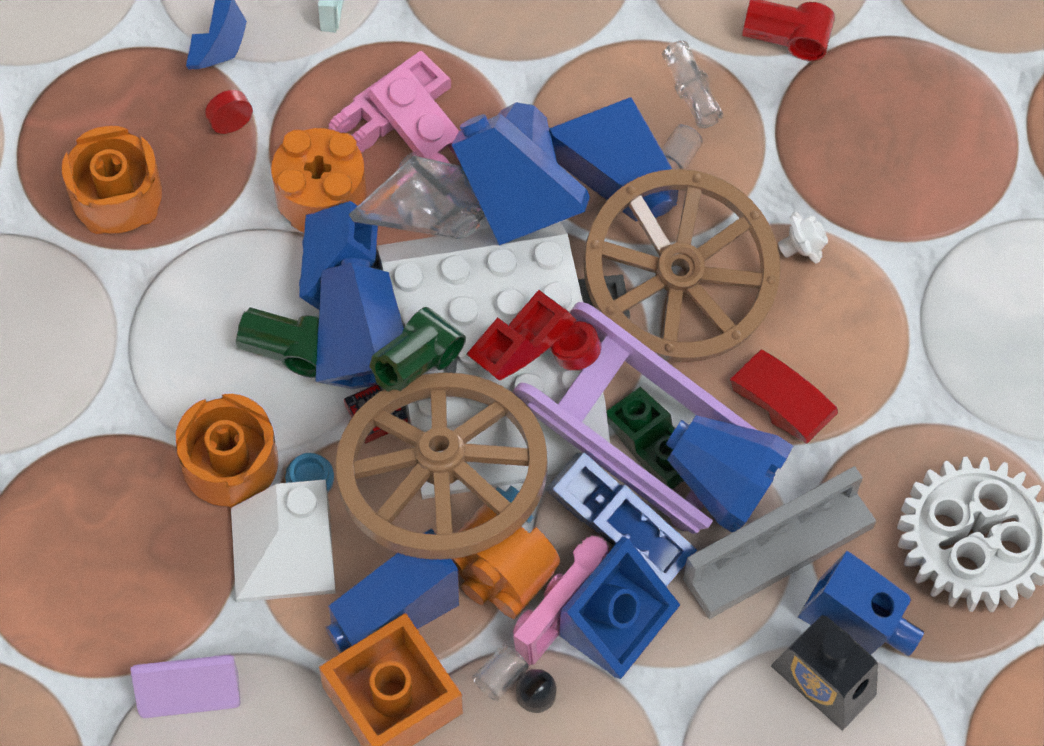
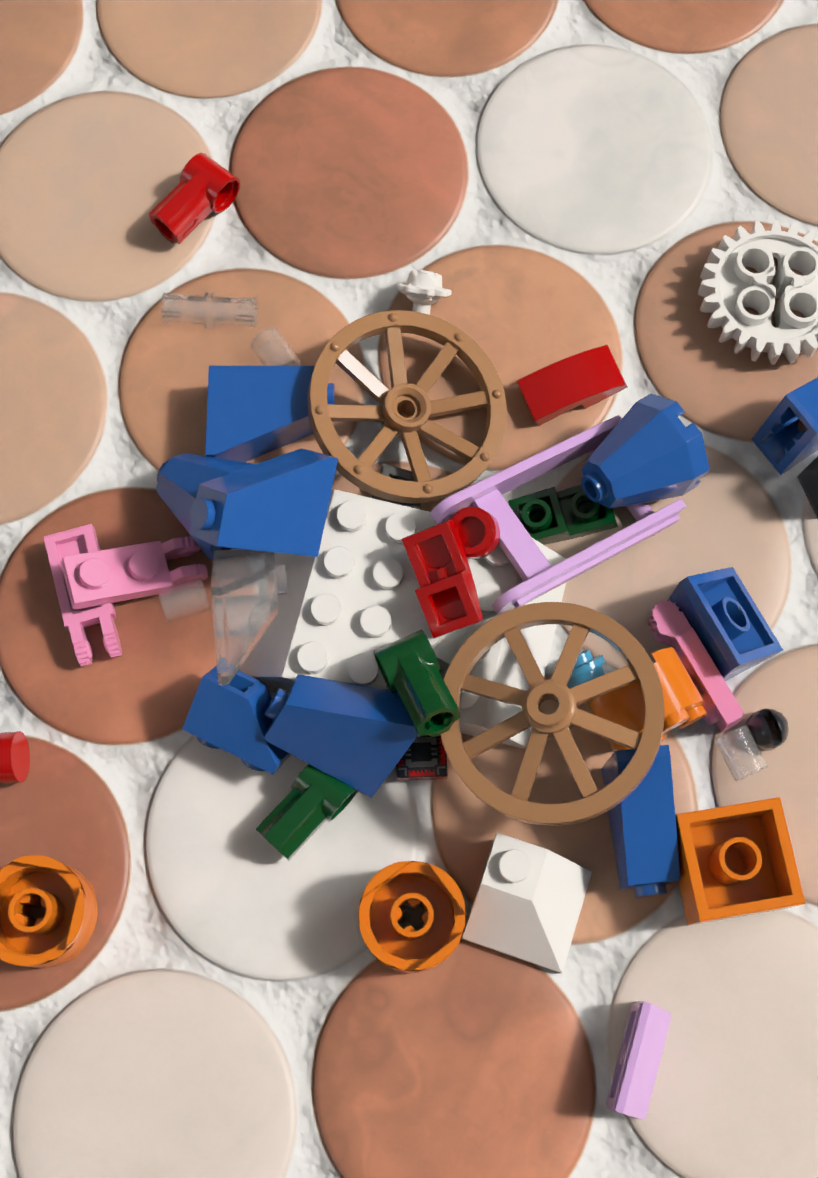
camera: 65 degrees left, 10 degrees up
orange brick [271,128,367,233] -> none
dark azure plate [285,453,334,492] -> none
slope [545,452,697,587] -> none
light grey fence [683,466,876,619] -> none

